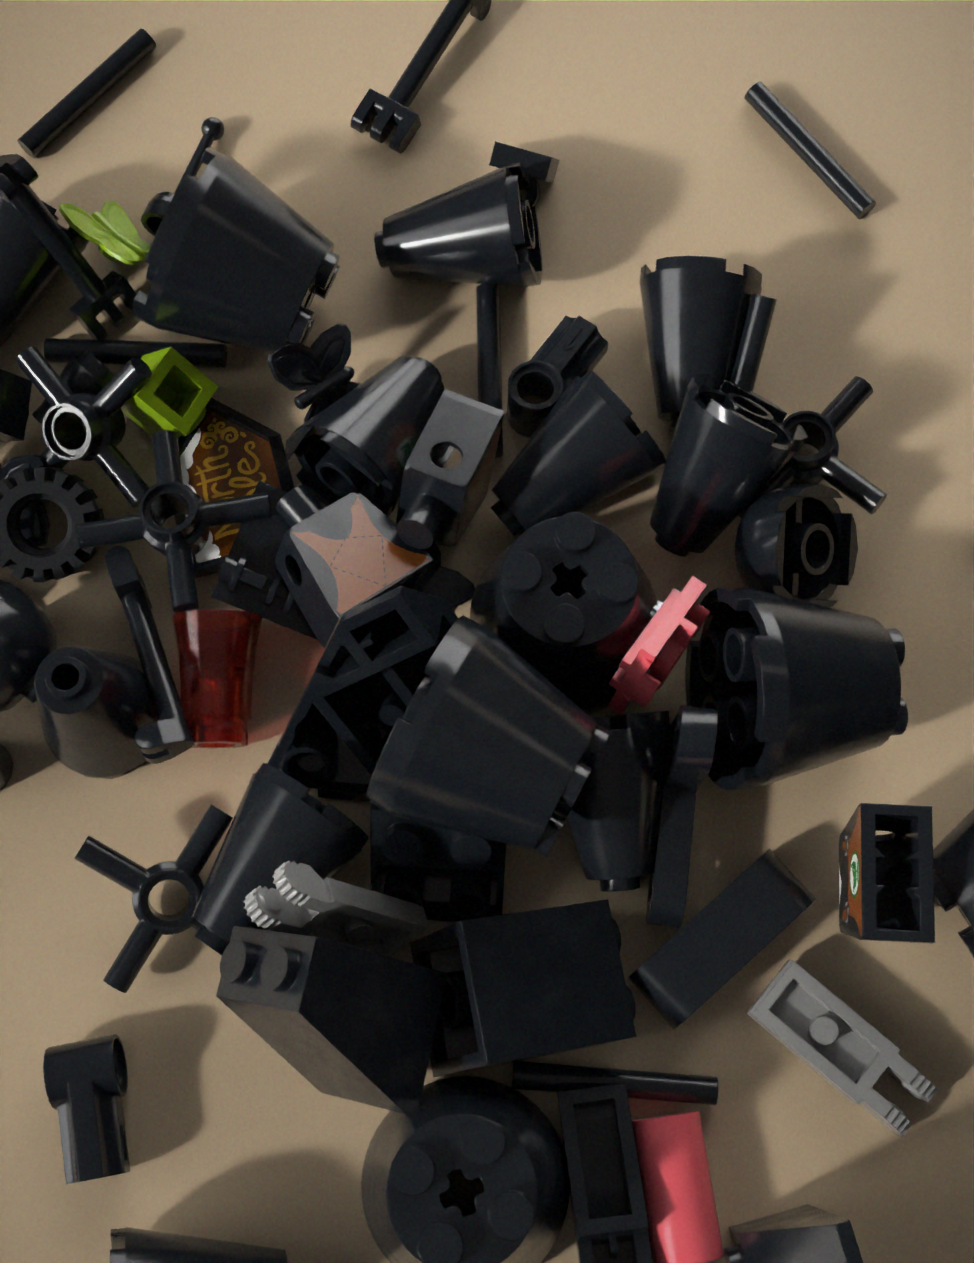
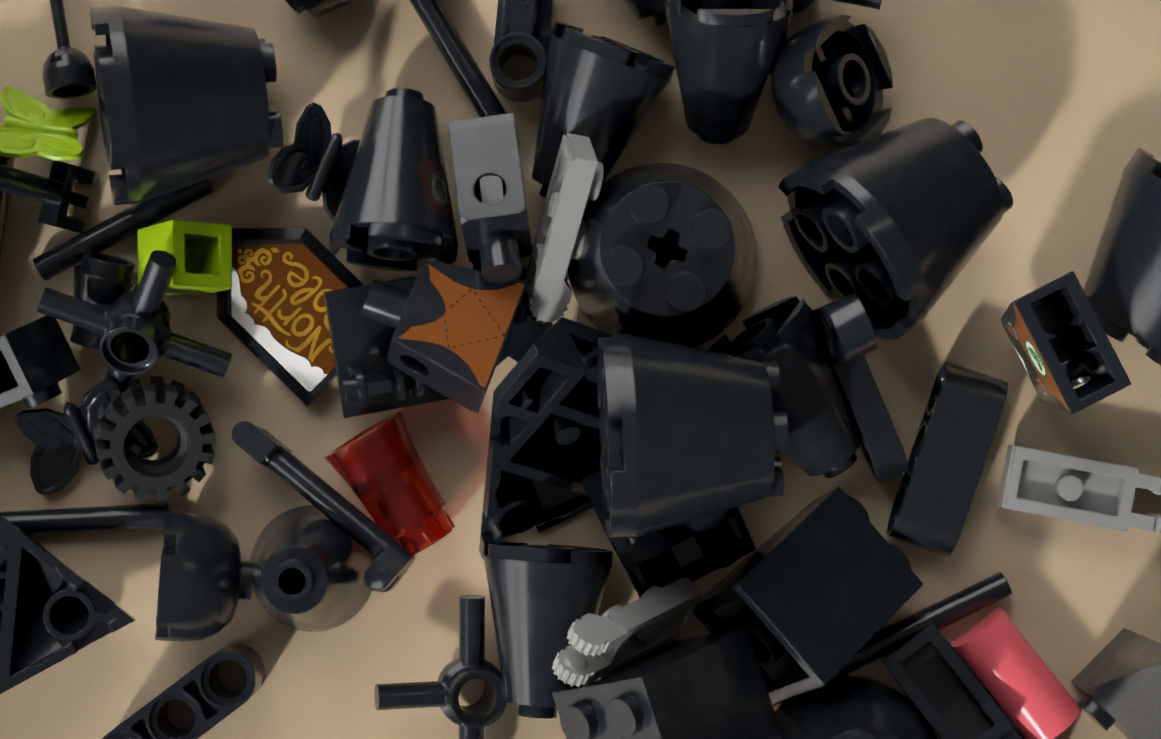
camera: 35 degrees left, 15 degrees up
black bar [76,430,272,614] -> none
coral piece [608,576,710,715] -> none
none -> light grey hinge [524,133,603,324]

